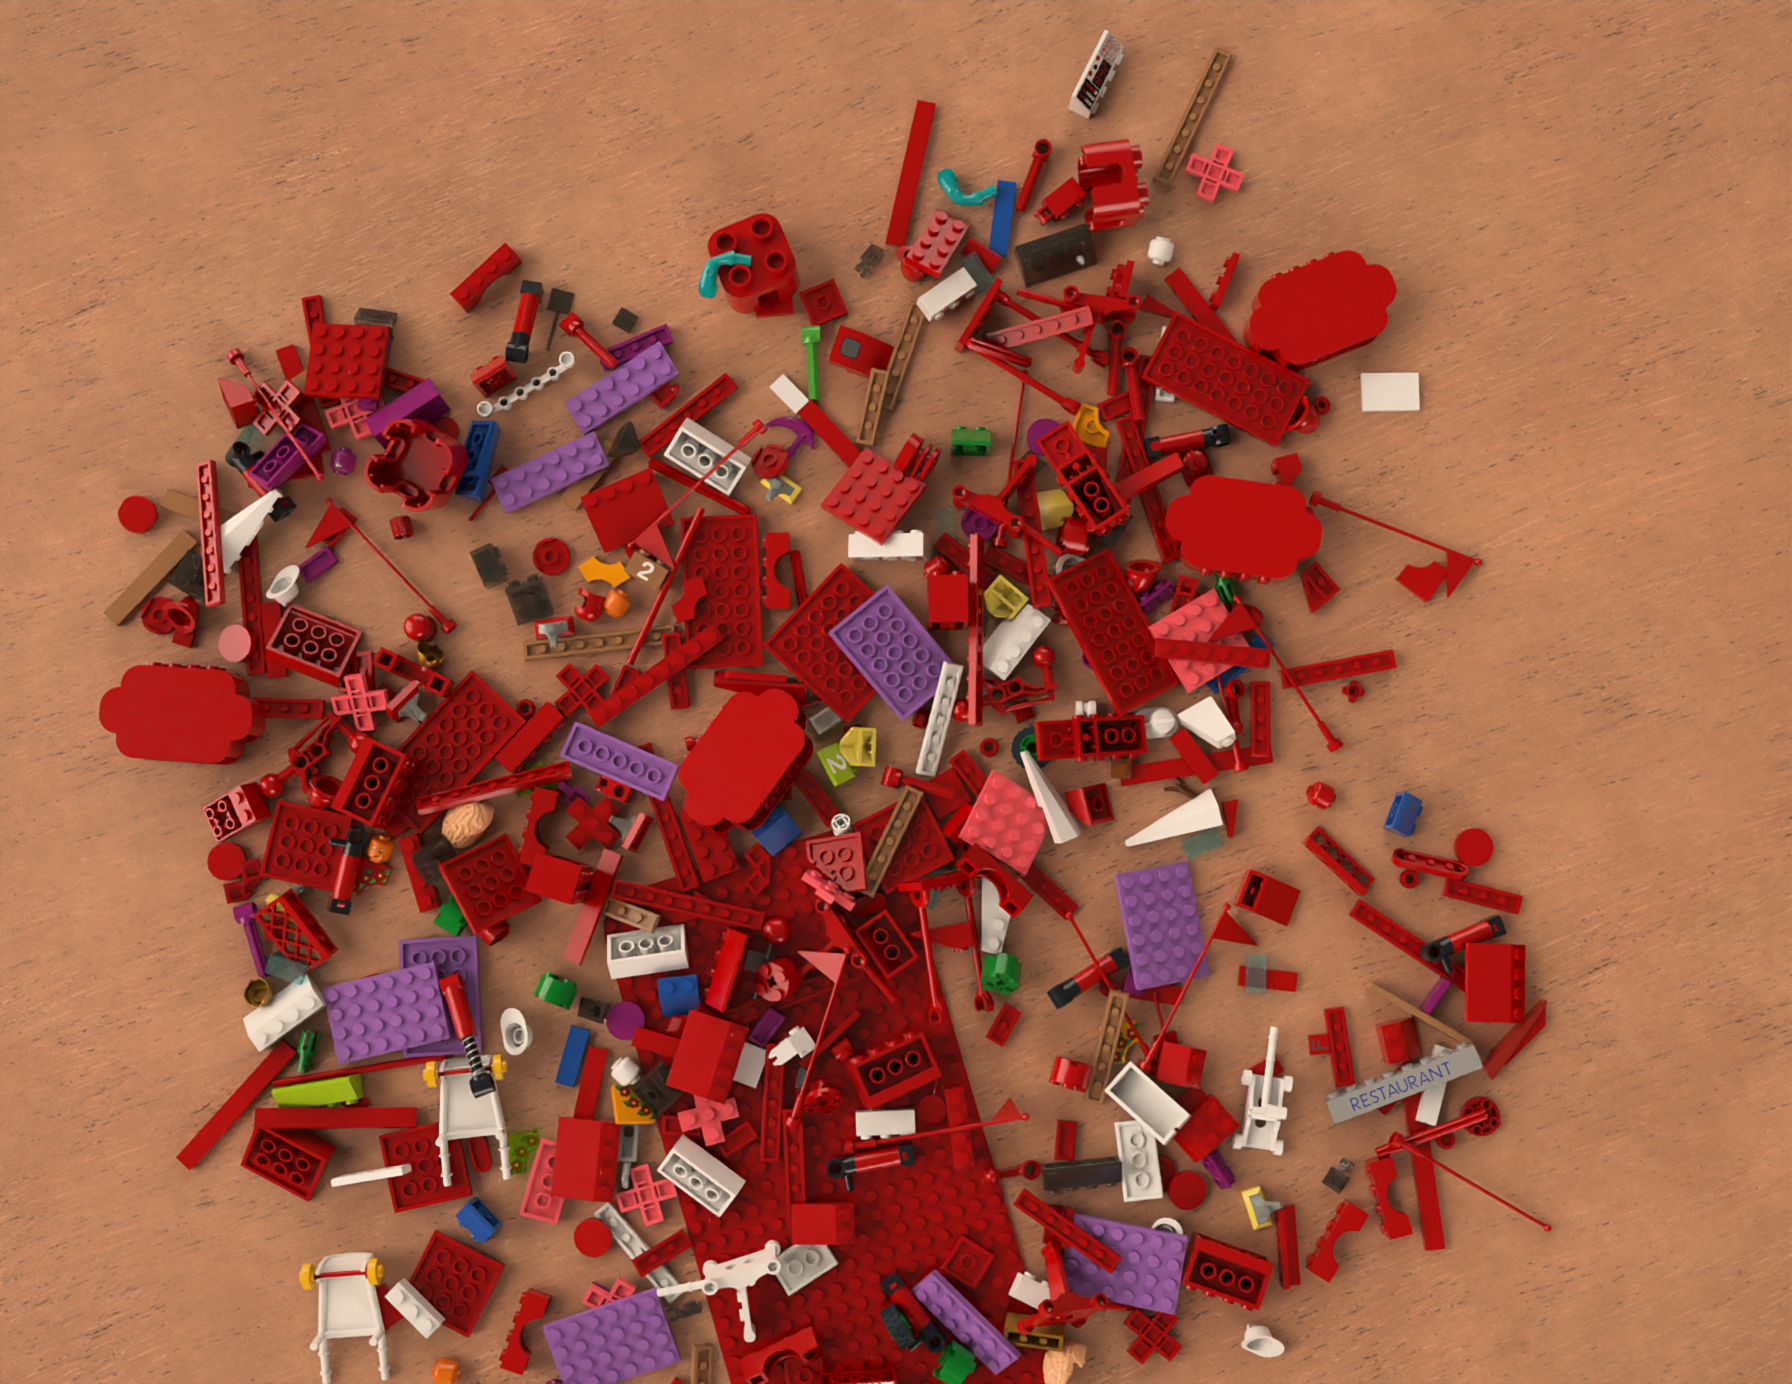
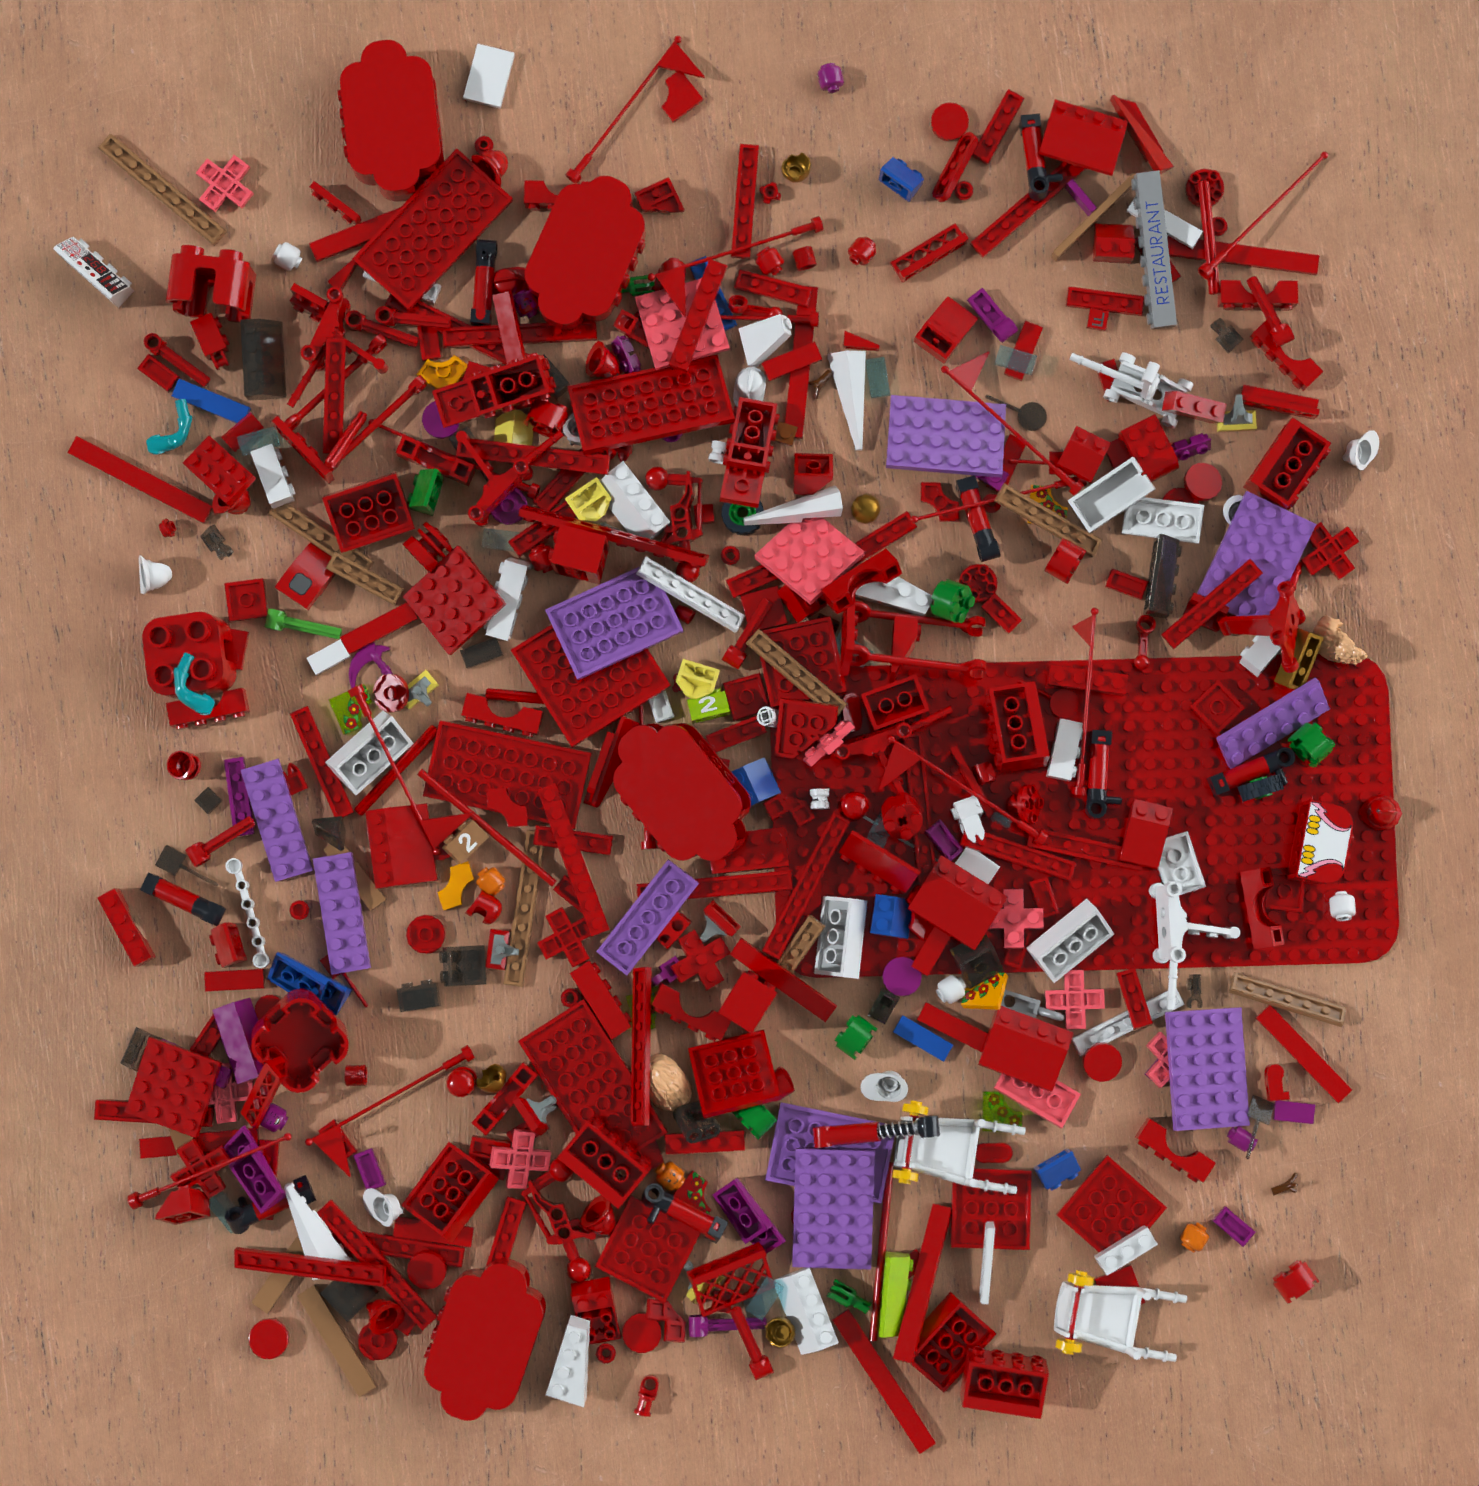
camera: 75 degrees left, 0 degrees up
none -> red tile [137,354,180,392]
none -> white piece [139,555,172,594]
none -> red plate [159,519,176,538]
none -> red arch [166,688,250,730]
none -> red helmet [167,751,201,780]
none -> red tile [204,969,265,992]
none -> red fence [240,1056,285,1129]
none -> red plate [290,900,309,920]
none -> red plate [317,1199,438,1331]
none -> red slope [322,472,415,553]
none -> clear neon green tile [328,684,372,735]
none -> red arch [396,435,476,487]
none -> clear smoke tile [460,637,503,669]
none -> magenta head [513,289,539,319]
none -> white wedge [546,1315,590,1407]
none -> red plate [596,1343,616,1363]
none -> red connector [633,1375,659,1417]
none -> magenta slope [713,1177,786,1254]
none -> red tile [723,673,770,721]
none -> red axle [730,1306,774,1381]
none -> red head [756,246,784,276]
none -> pearl gold hair [781,152,811,183]
none -> red piece [792,246,817,271]
none -> white wheel [810,789,830,809]
none -> magenta head [817,63,844,93]
none -> pearl gold hair [851,494,881,524]
none -> red tile [920,482,959,522]
none -> red tile [959,564,998,603]
none -> red brick [960,1346,1049,1419]
none -> magenta plate [967,287,1018,343]
none -> clear smoke piece [986,395,1047,431]
none -> brick [1162,391,1227,424]
none -> red axle [1247,276,1295,348]

